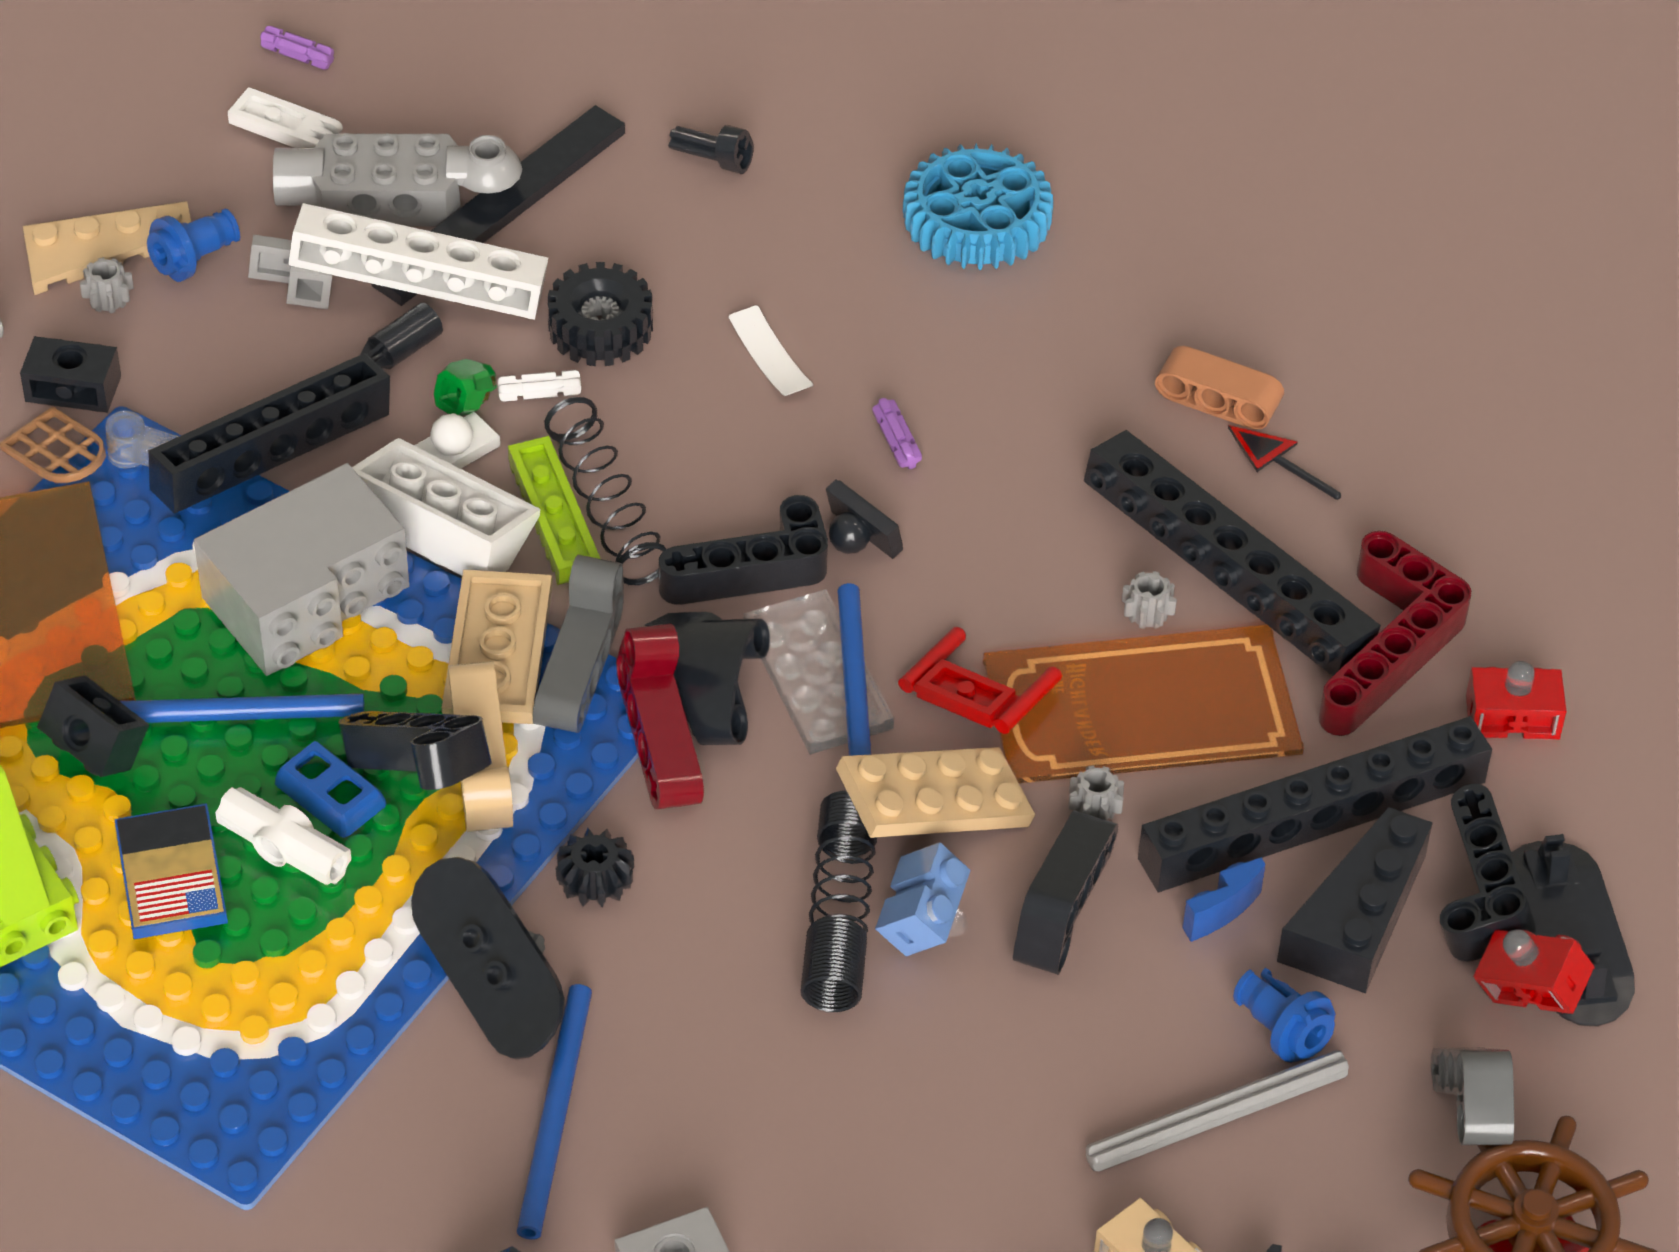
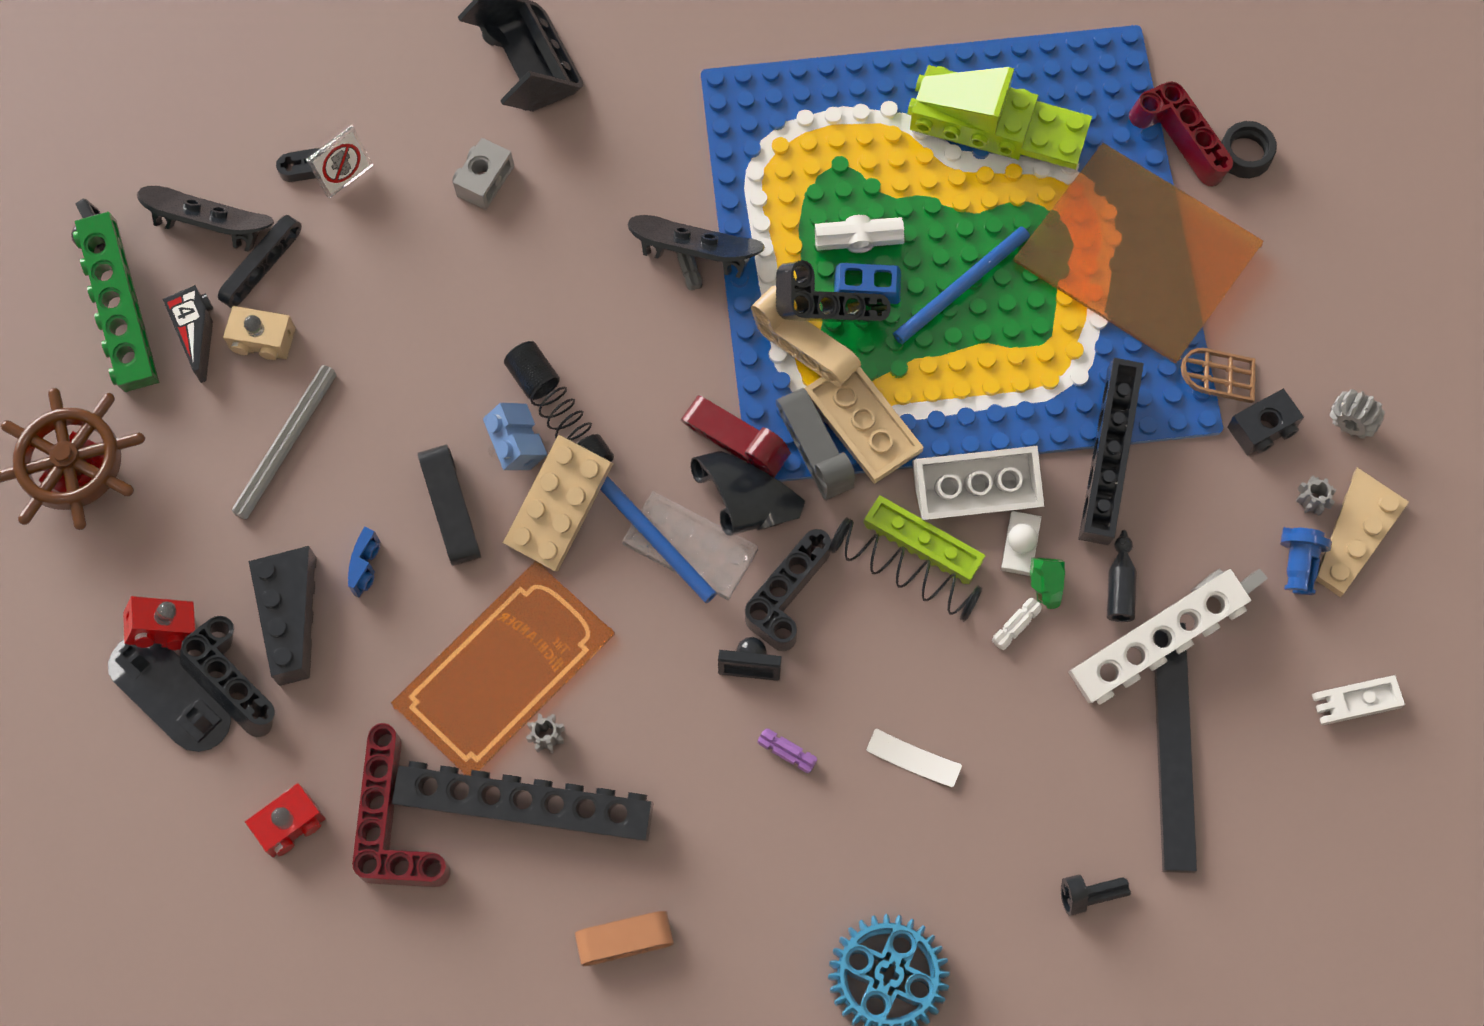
camera: 145 degrees right, 20 degrees up
black brick [37,675,149,778] -> none
clear piece [105,411,179,468] -> none
tile [114,803,228,939] -> none
light grey piece [194,463,410,676] -> none
medium lavender axle [260,26,335,70] -> none
light grey brick [273,133,522,226] -> none
blue piece [517,984,592,1240] -> none
black bush [547,262,653,366] -> none
black gear [555,828,634,907] -> none
red plate [898,627,1062,734] -> none
light grey gear [1068,765,1124,820] -> none
black brick [1138,716,1492,893] -> none
black piece [1228,425,1341,500] -> none
blue piece [1233,967,1336,1063] -> none
beam [1431,1047,1515,1145] -> none

